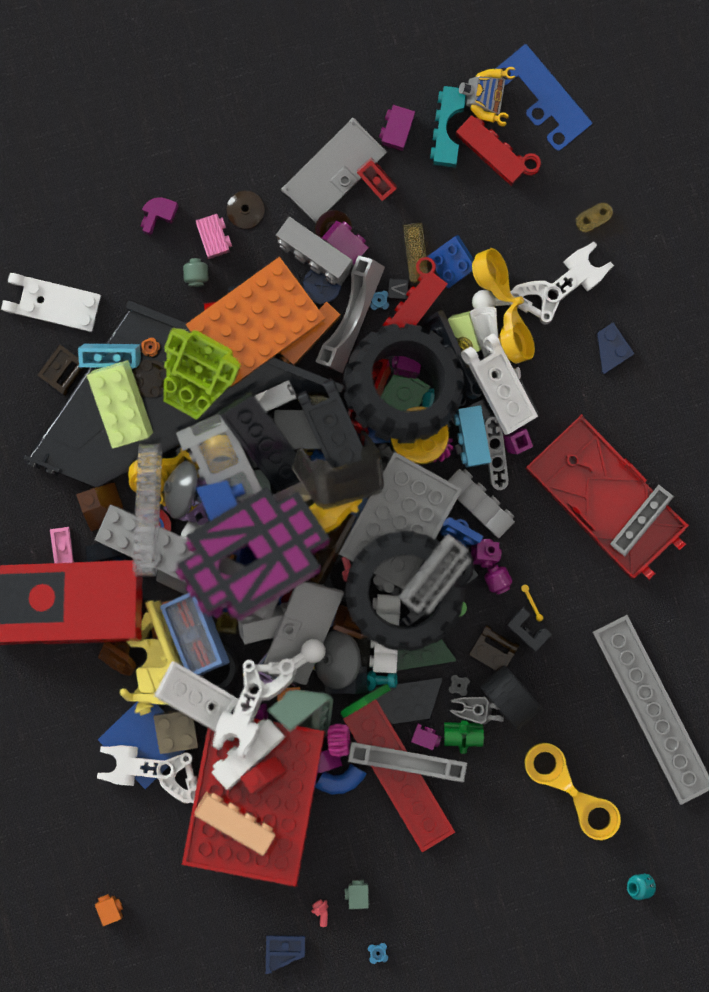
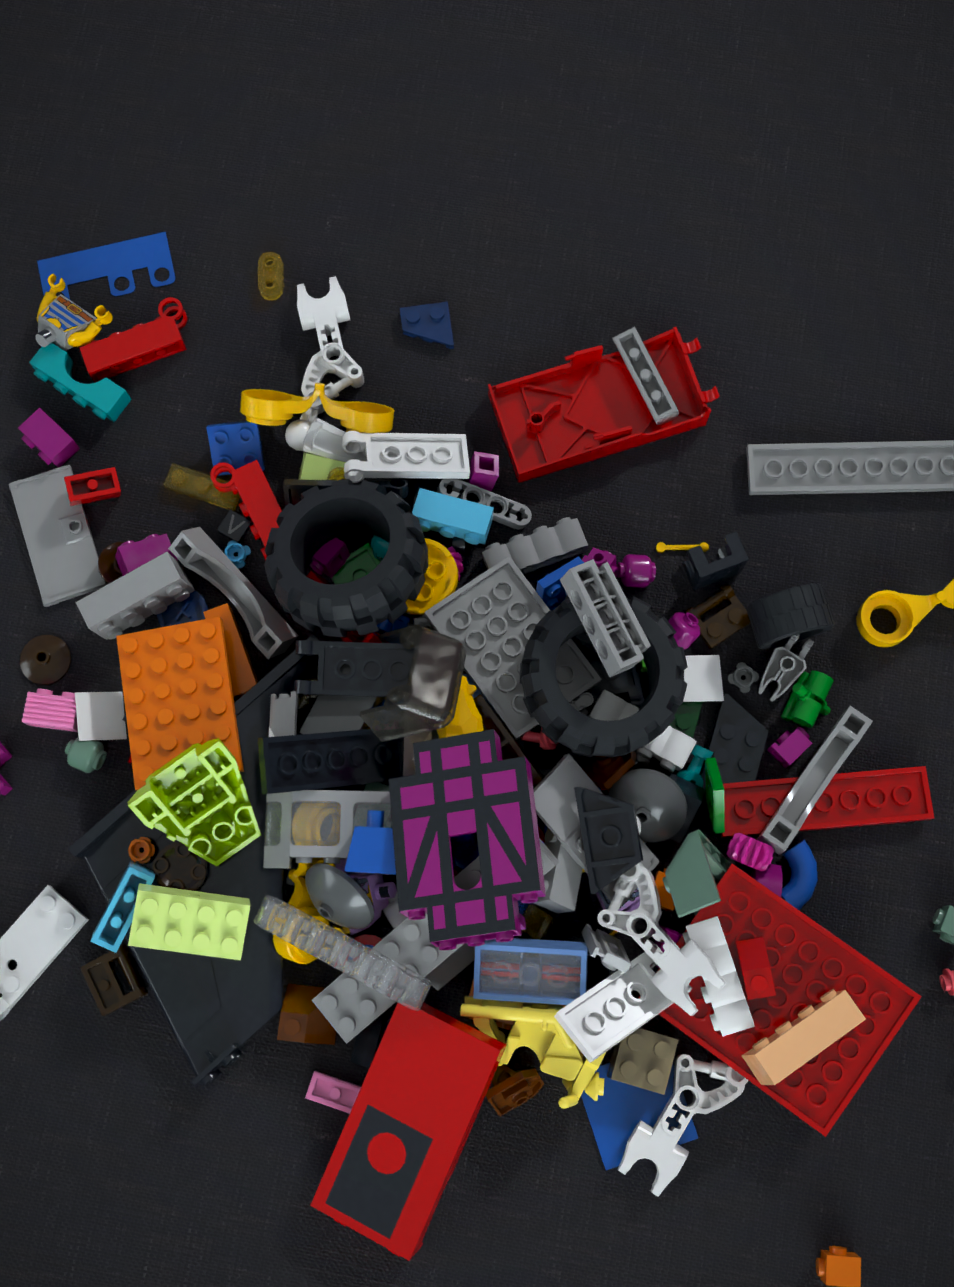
camera: 65 degrees left, 10 degrees down
none -> white sticker [75,692,127,741]
none -> black wing [574,787,643,894]
none -> light grey plate [581,924,631,973]
none -> magenta head [668,612,700,650]
none -> white sticker [683,655,724,702]

